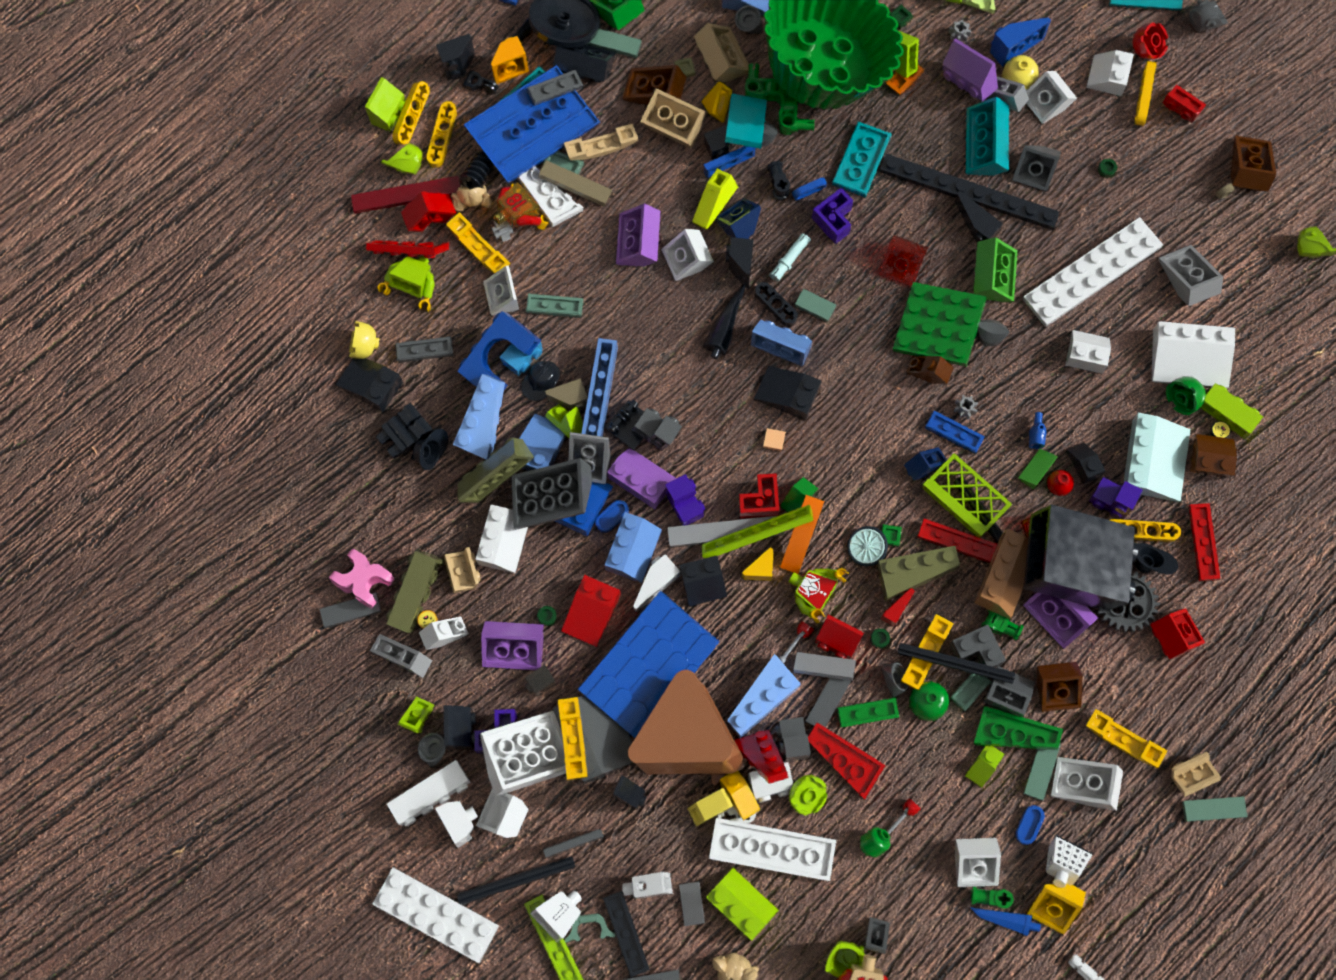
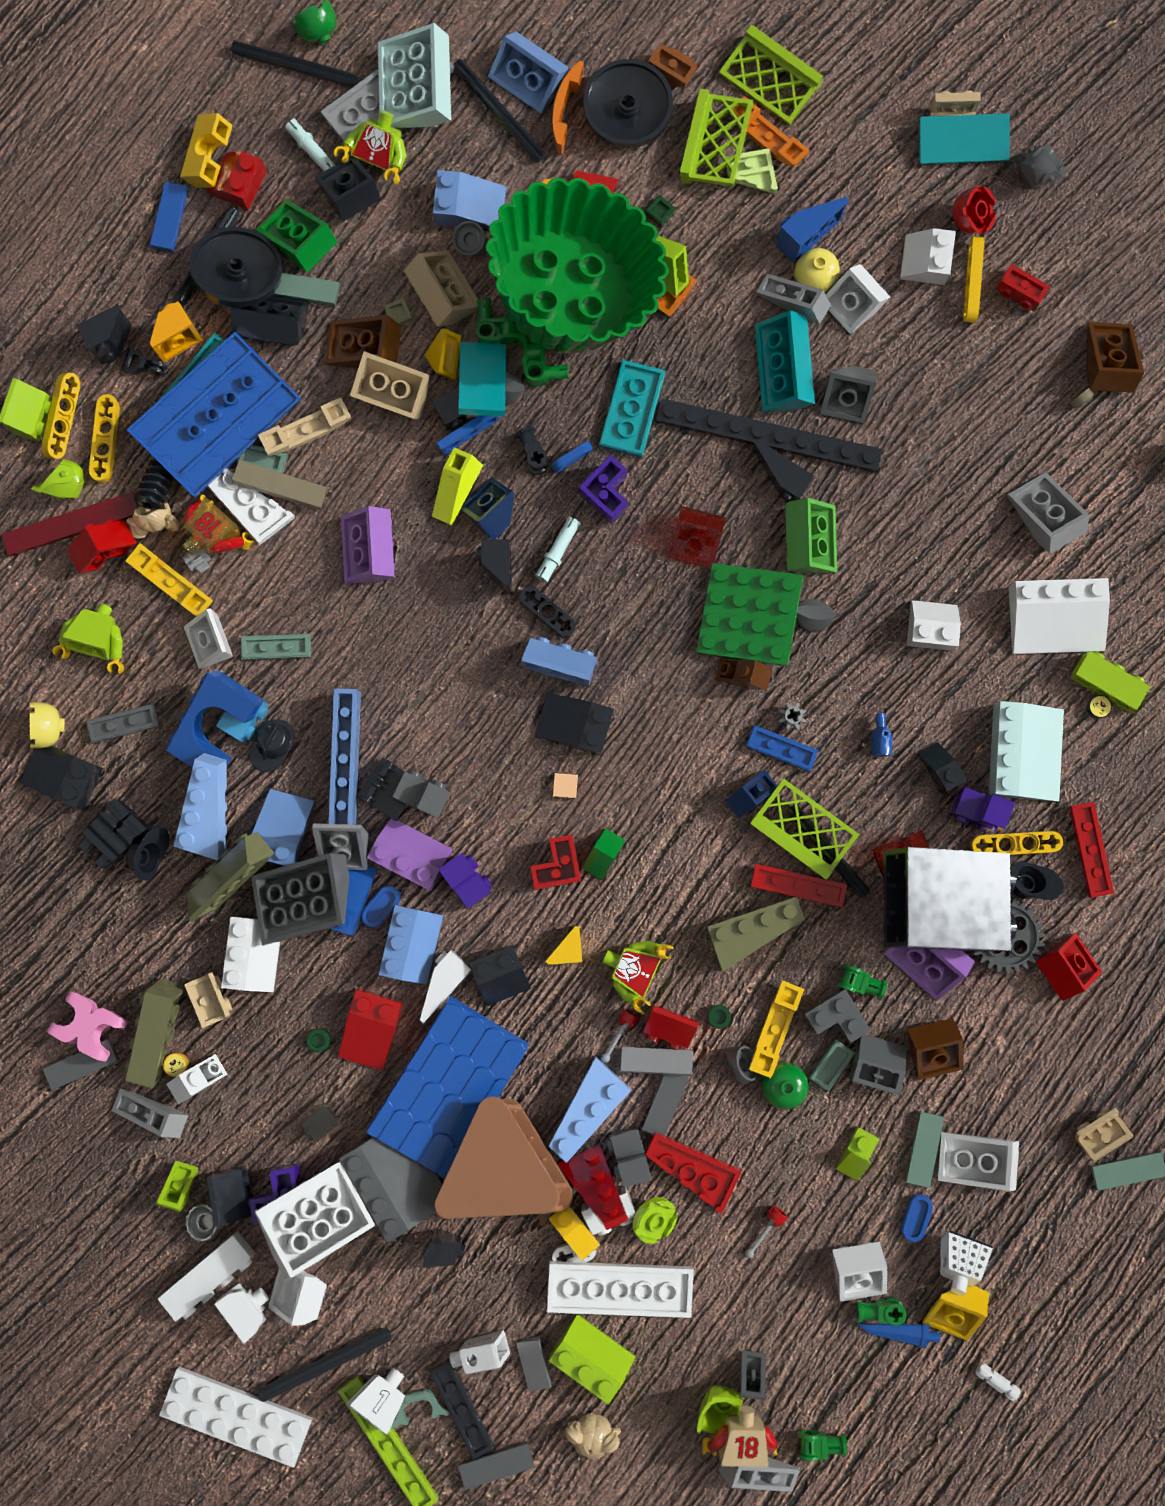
camera: 10 degrees left, 10 degrees up
red wing [366,240,449,258] -> none
medium lavender slope [481,621,543,670] -> none
dark grey tile [526,70,583,106] -> none
dark grey tile [543,829,604,859] -> none
dark tan slope [545,378,588,410] -> none
lime slope [545,404,583,437] -> none
yellow slope [558,697,587,780] -> none
white slope [661,229,714,281] -> none
light grey tile [668,516,785,547] -> none
light yellow slope [687,788,733,827] -> none
lime tile [702,505,814,559] -> none
black piece [703,286,745,359] -> none
orange slope [780,495,825,574] -> none
sand green tile [795,289,836,322] -> none
green tile [837,698,899,728] -> none
light aqua wheel [847,526,888,567] -> none
green head [860,827,890,858] -> none
green tile [881,524,902,547] -> none
red slope [881,588,915,626] -> none
black axle [898,643,1016,684] -> none
medium lavender slope [942,39,998,101] -> none
light grey gear [948,20,972,42] -> none
medium nougat slope [974,528,1028,619] -> none
green wing [974,706,1063,750] -> none
bright green slope [1018,449,1057,489] -> none
white plate [1023,217,1163,327] -> none
red brick [1047,470,1074,496] -> none
yellow slope [1086,709,1167,769] -> none
dark green tile [1098,158,1117,178] -> none
green cylinder [1166,376,1206,415] -> none
reddish brown slope [1190,434,1237,477] -> none

